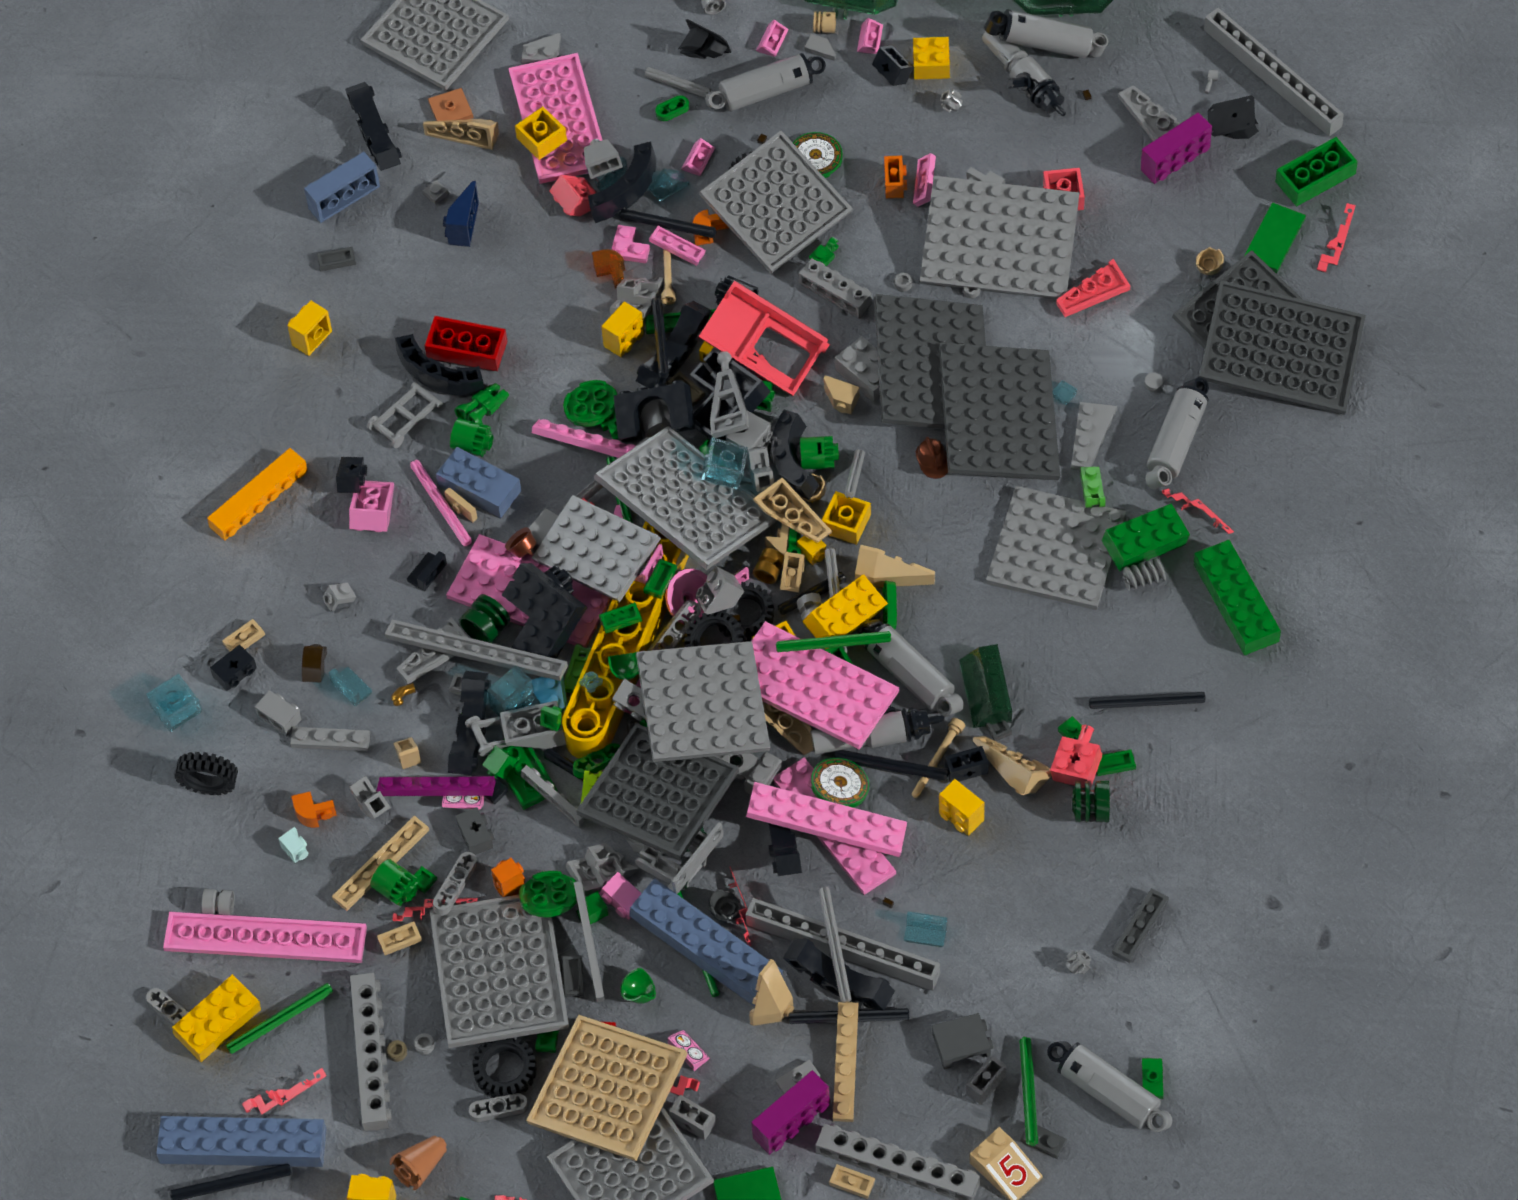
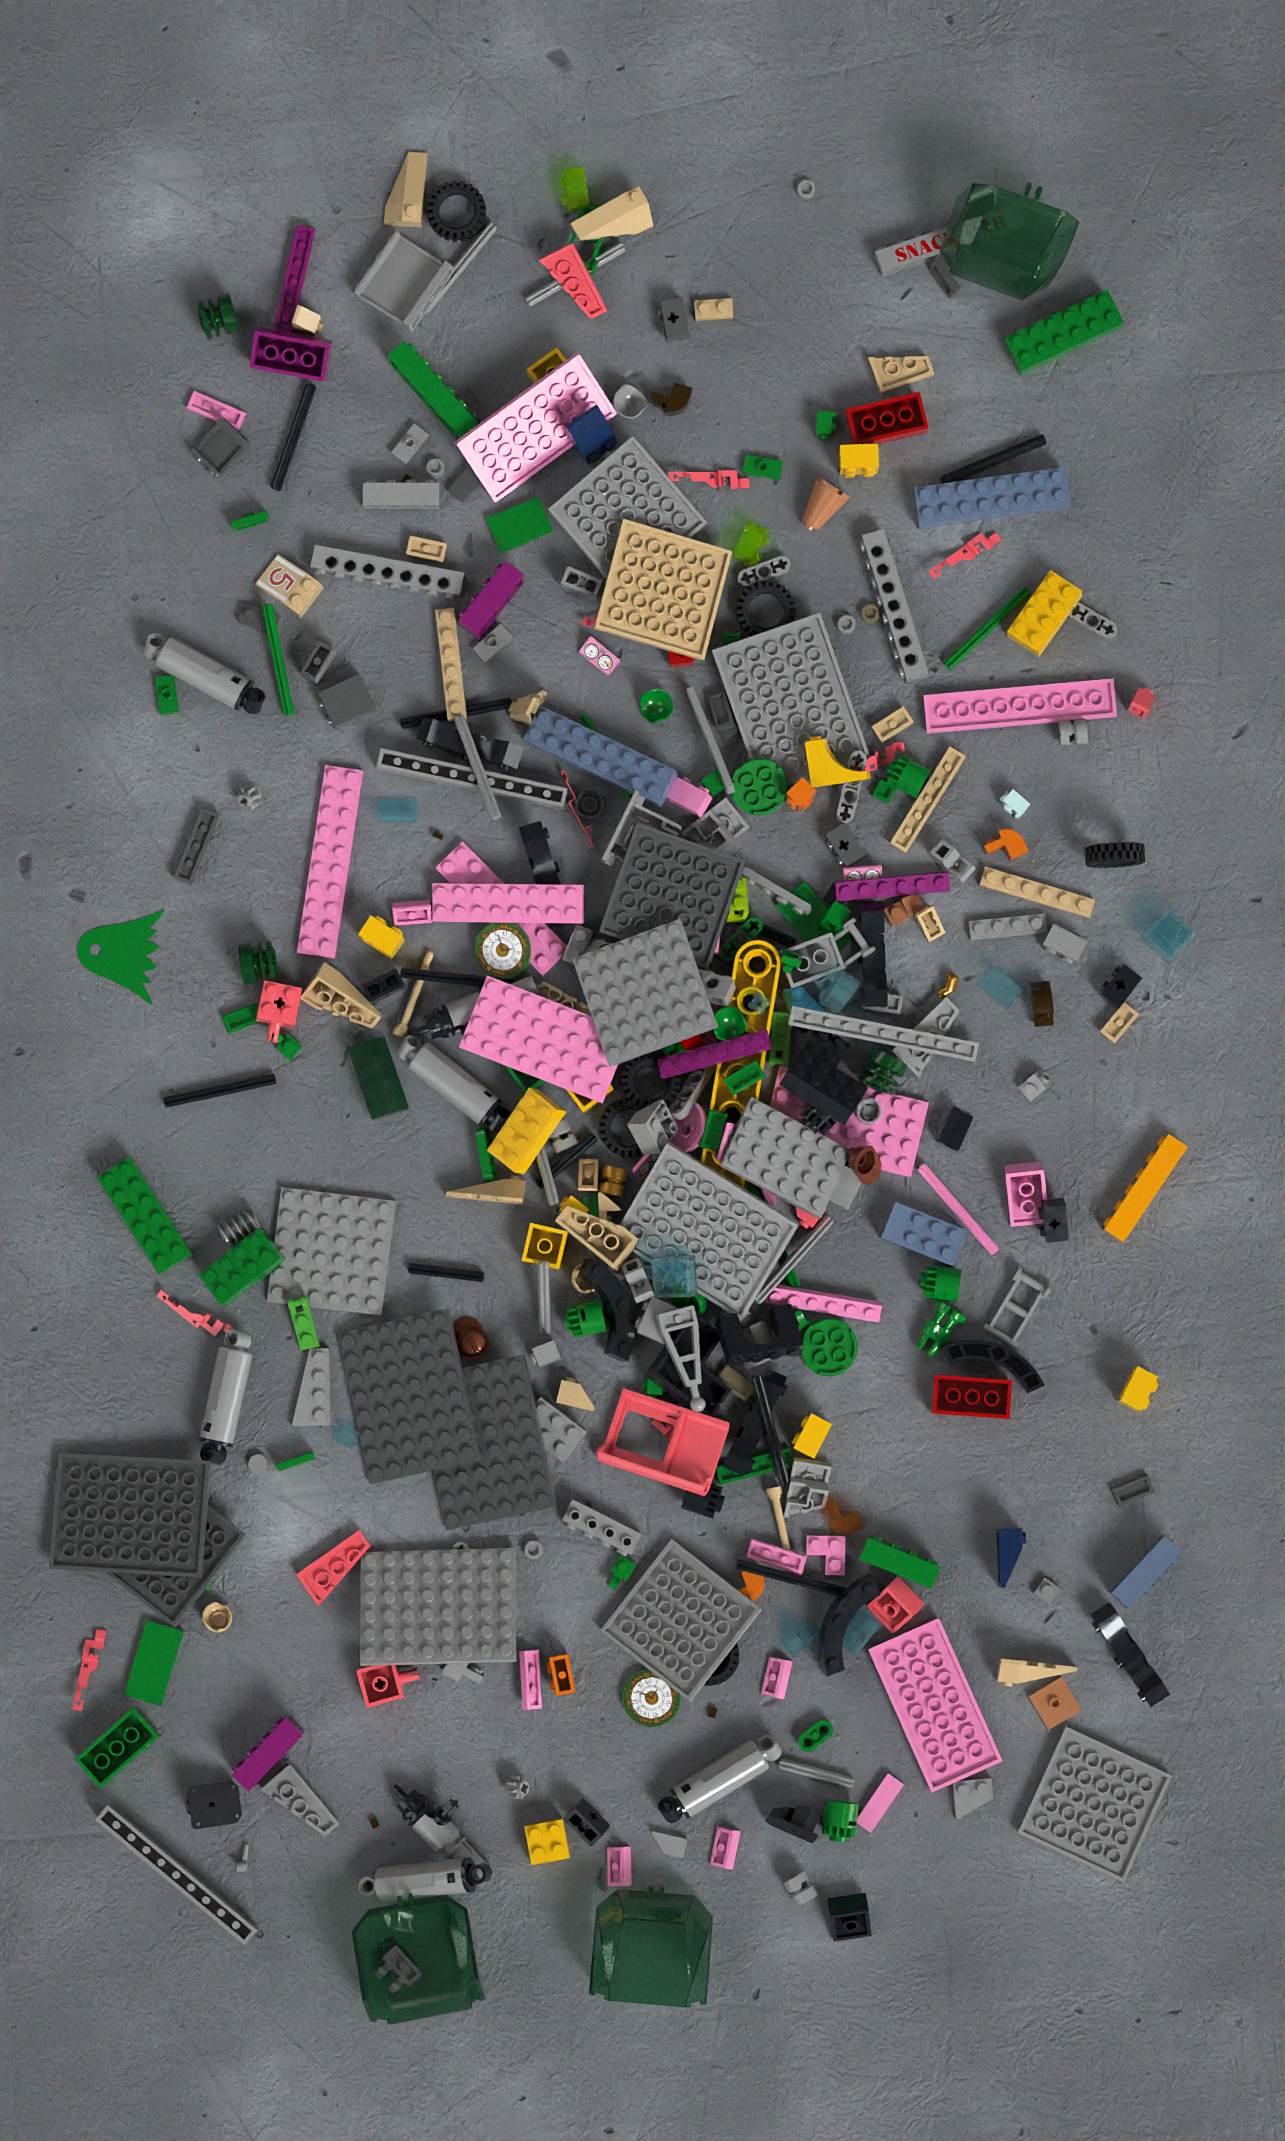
camera: 170 degrees right, 25 degrees up
tan plate [444,488,477,523] -> none
yellow brick [515,106,567,160] -> none
light grey torso [584,139,623,179] -> none
green axle [776,631,891,653] -> none
tan piece [813,11,836,33] -> none
none -> green piece [77,910,164,1005]
none -> green tile [276,1452,316,1472]
none -> bright pink plate [297,765,363,959]
none -> bright pink slope [392,900,432,926]
none -> black axle [408,1263,484,1282]
none -> light grey brick [530,1340,561,1368]
none -> magenta plate [657,1030,771,1079]
none -> clear neon green brick [732,521,771,567]
none -> yellow arch [805,736,871,787]
none -> green gear [822,1800,859,1842]
none -> light grey wheel [856,1098,881,1125]
none -> bright pink tile [857,1774,904,1833]
none -> green brick [858,1535,940,1589]
none -> nougat slope [884,894,925,927]
none -> tan plate [979,867,1095,919]
none -> coral slope [1127,687,1156,719]

